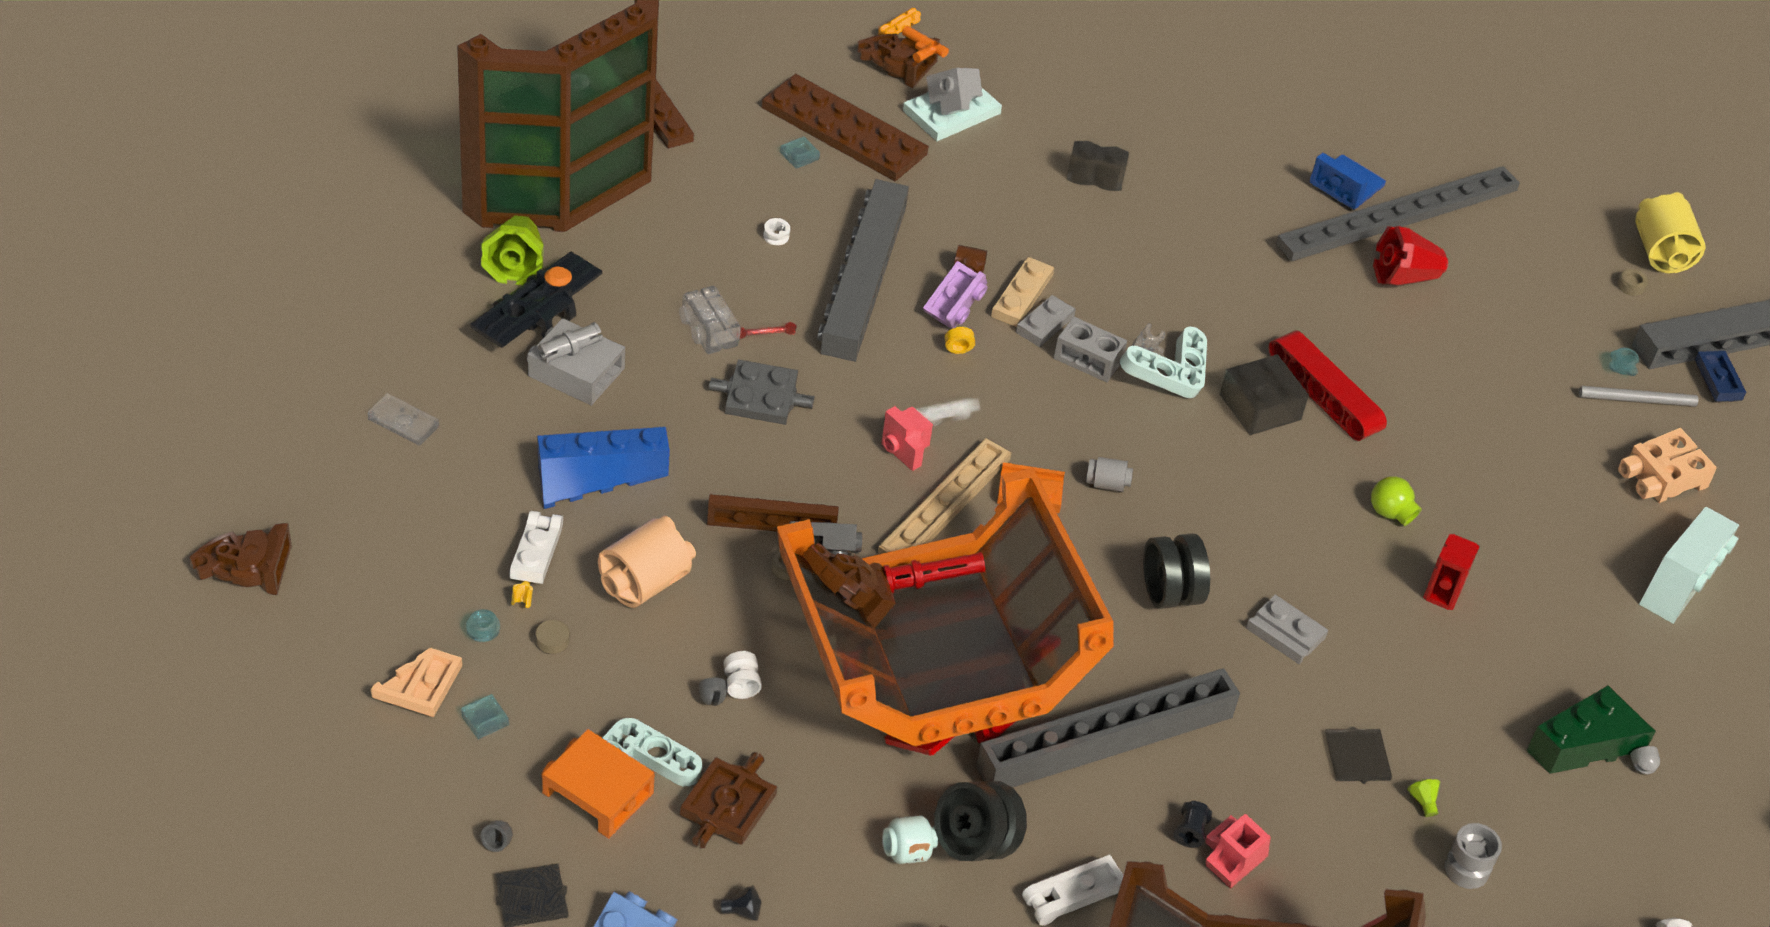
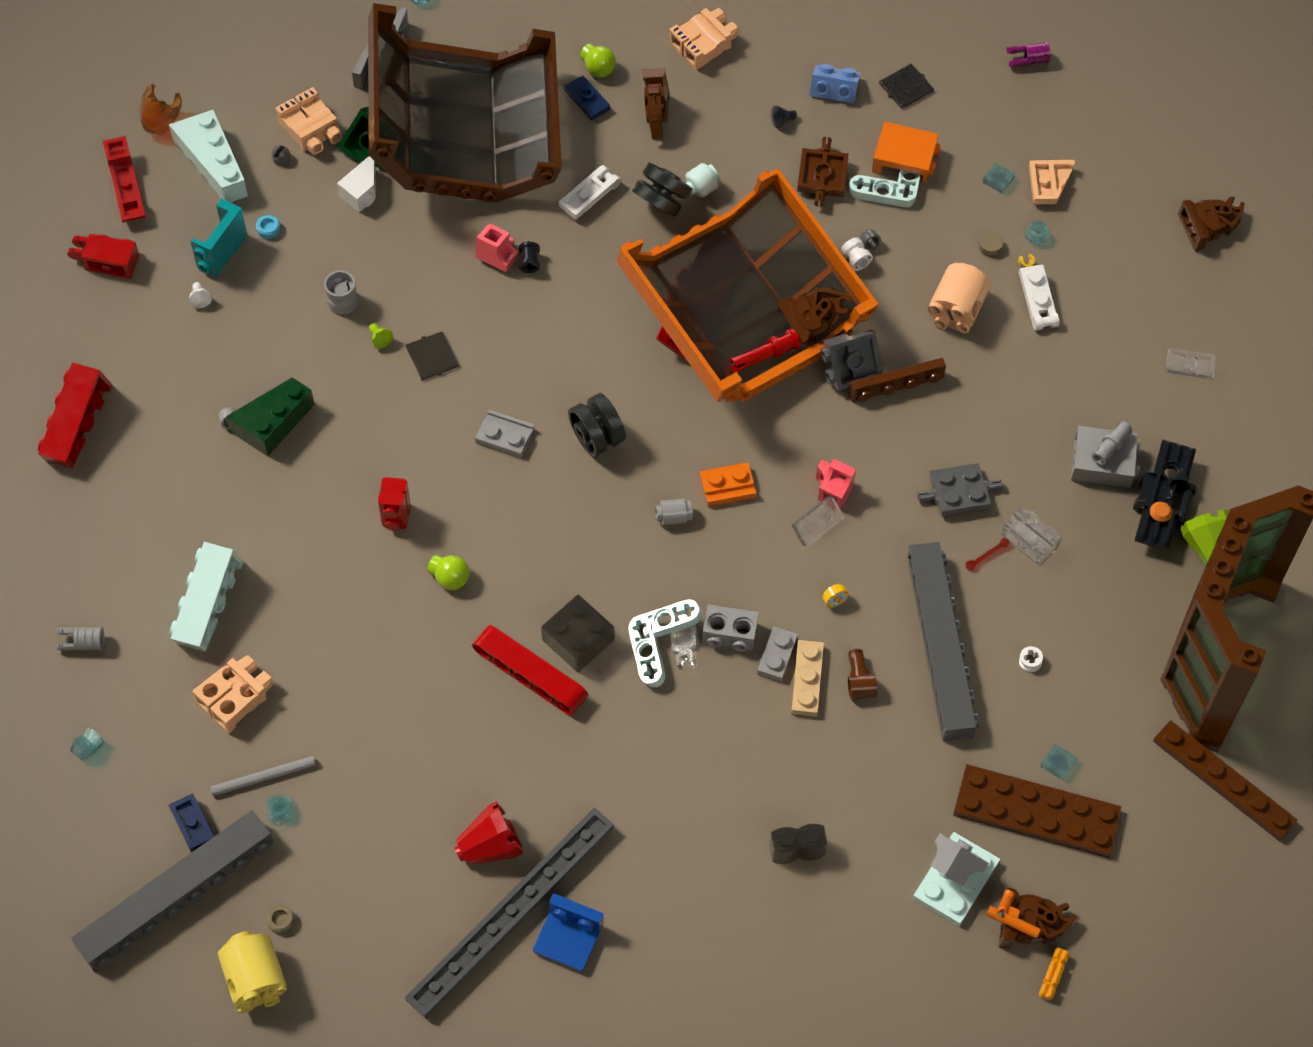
camera: 165 degrees right, 15 degrees up
dark grey hinge [481,820,513,852] -> none
blue wedge [538,427,670,509] -> none
tan tile [877,438,1011,555] -> none
lavender bracket [923,261,988,329] -> none
dark grey brick [976,668,1240,787] -> none
none -> magenta hinge [1006,42,1051,68]

